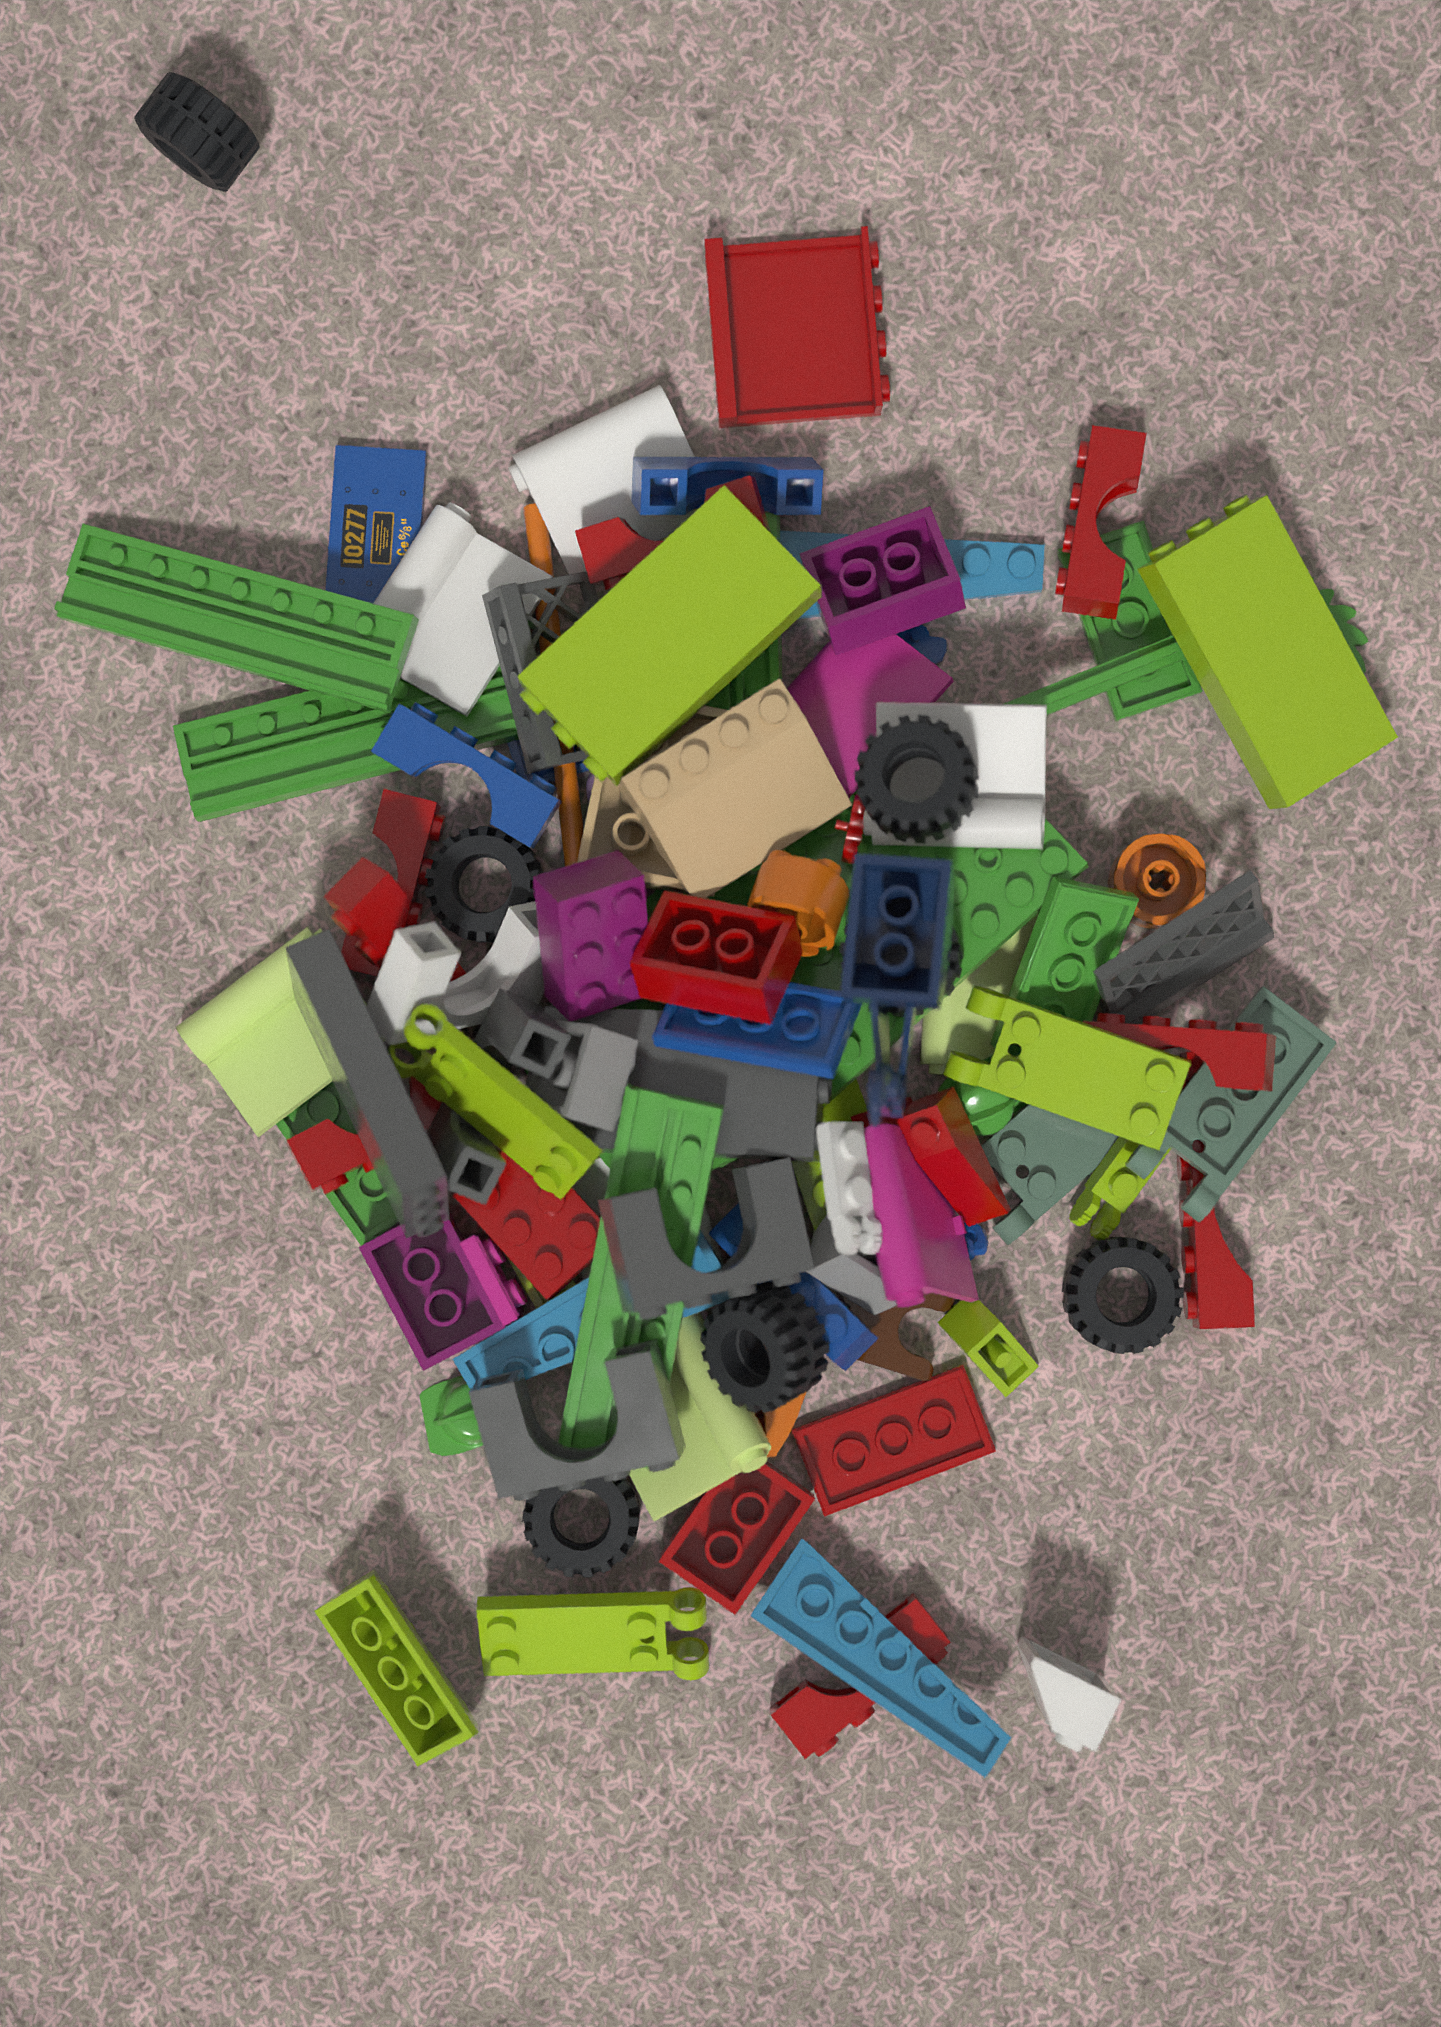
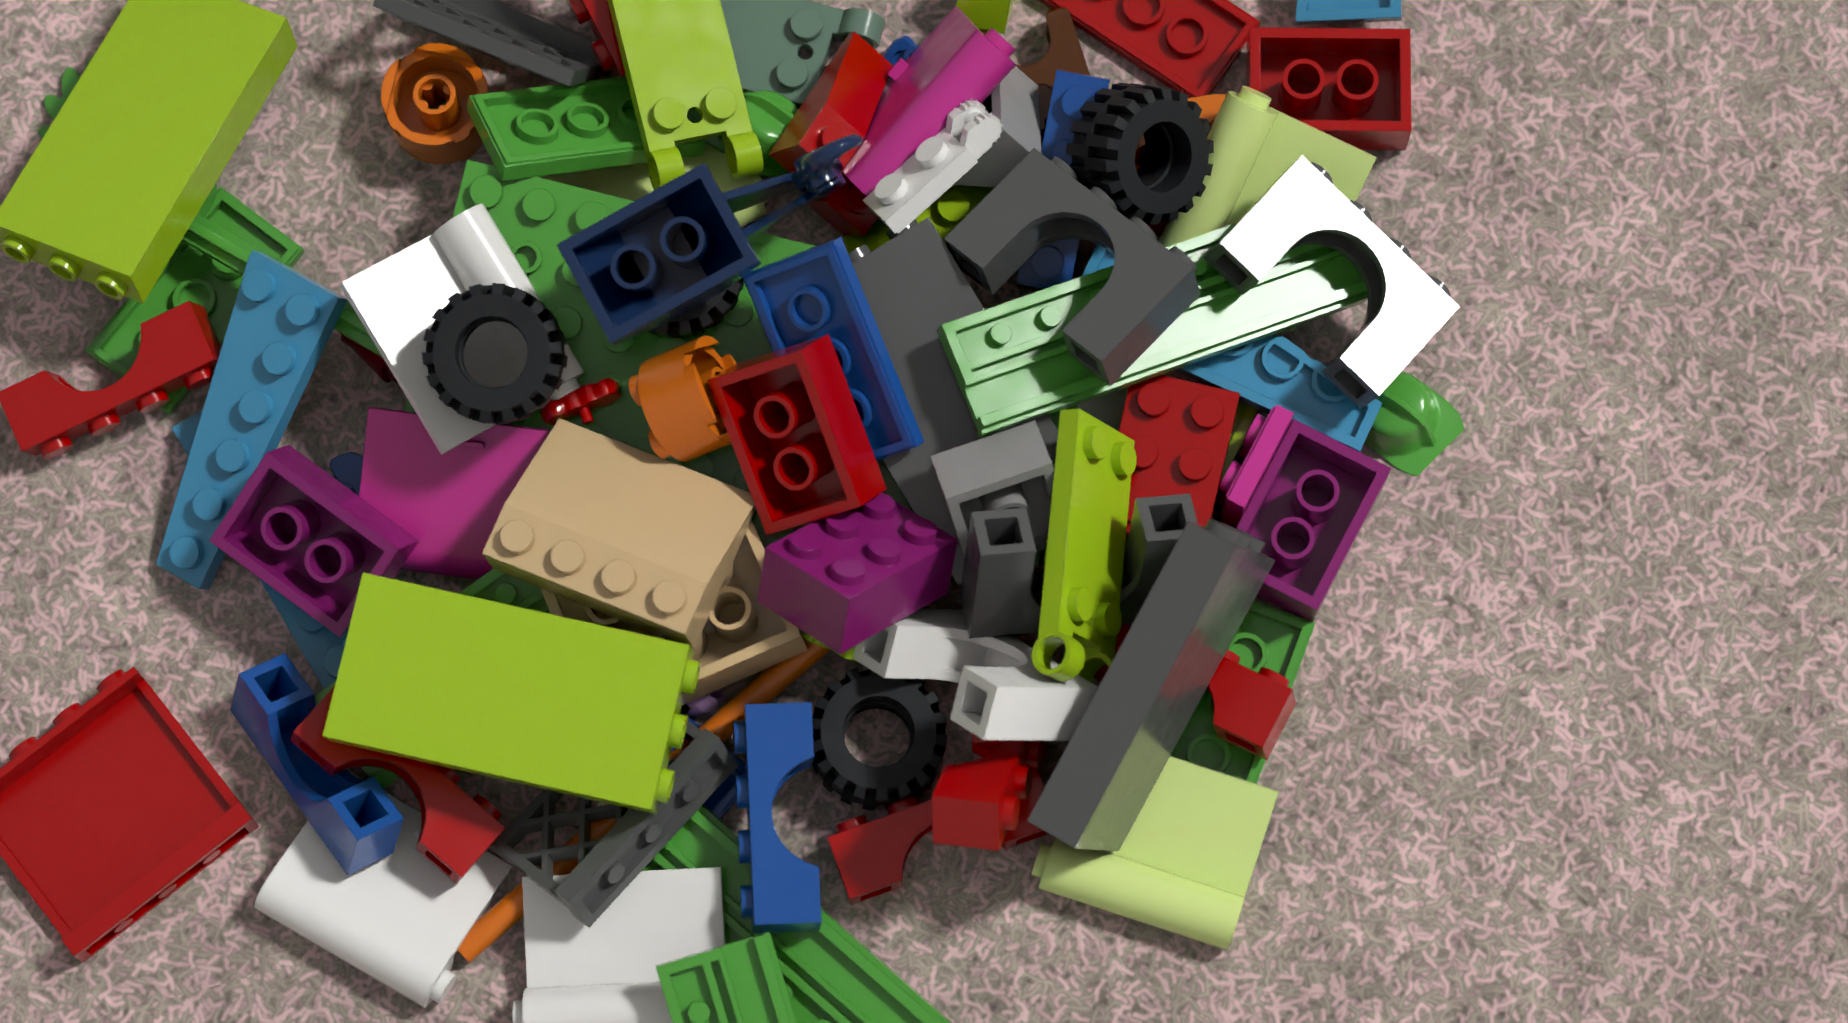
camera: 120 degrees left, 10 degrees down
lime slope [314,1569,479,1767] -> none
lime hinge [476,1587,710,1681] -> none
black tyre [522,1476,640,1578] -> none
none -> dark azure wing [156,250,348,590]

